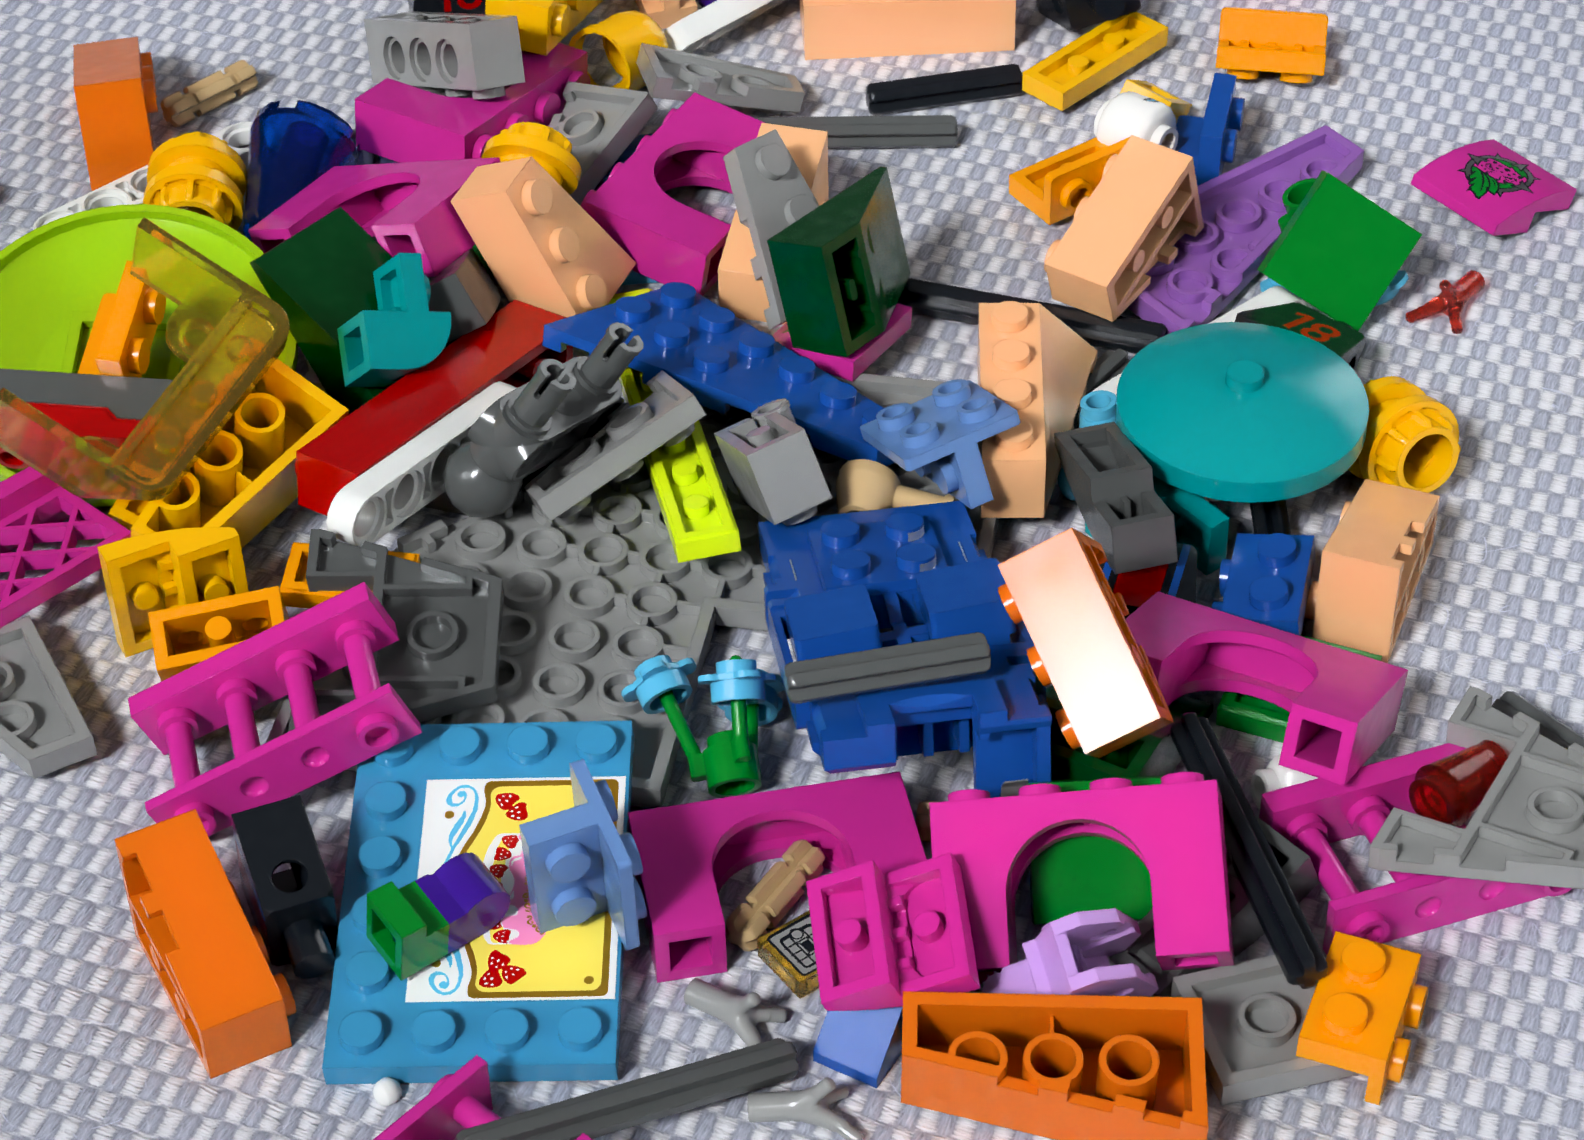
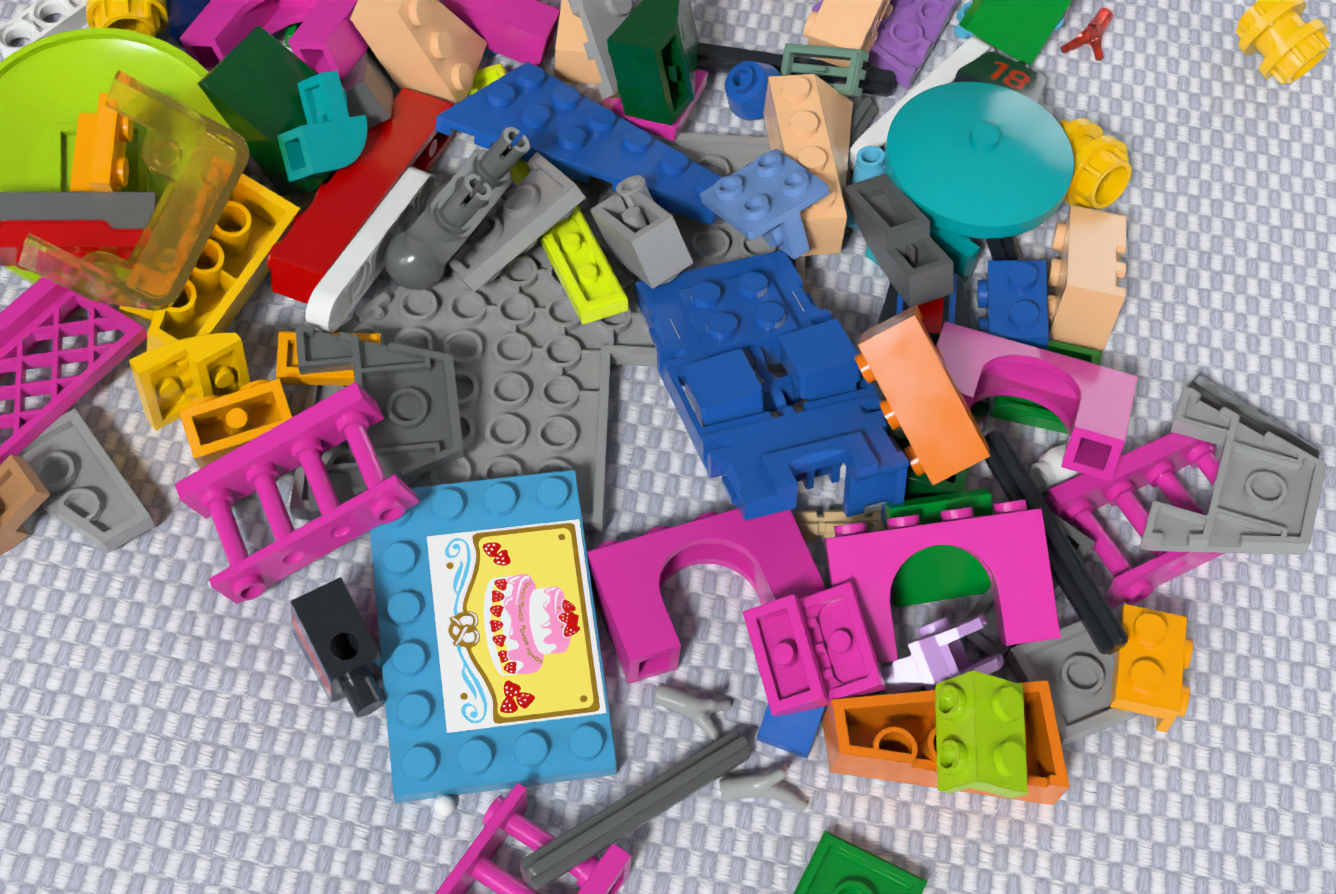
camera: 15 degrees left, 15 degrees up
orange wedge [114,809,296,1079] -> none
leg [366,853,511,981] -> none
medium blue bracket [519,759,647,951] -> none
plant [621,655,785,798] -> none
tan axle [725,839,825,952] -> none
tile [757,910,819,999] -> none
dark grey axle [783,632,991,704] -> none
tan bar [836,459,955,514] -> none
clear red cone [1409,740,1508,827] -> none
none -> blue cone [725,61,781,121]
none -> sand green tile [780,43,869,98]
none -> lime bracket [935,670,1028,799]

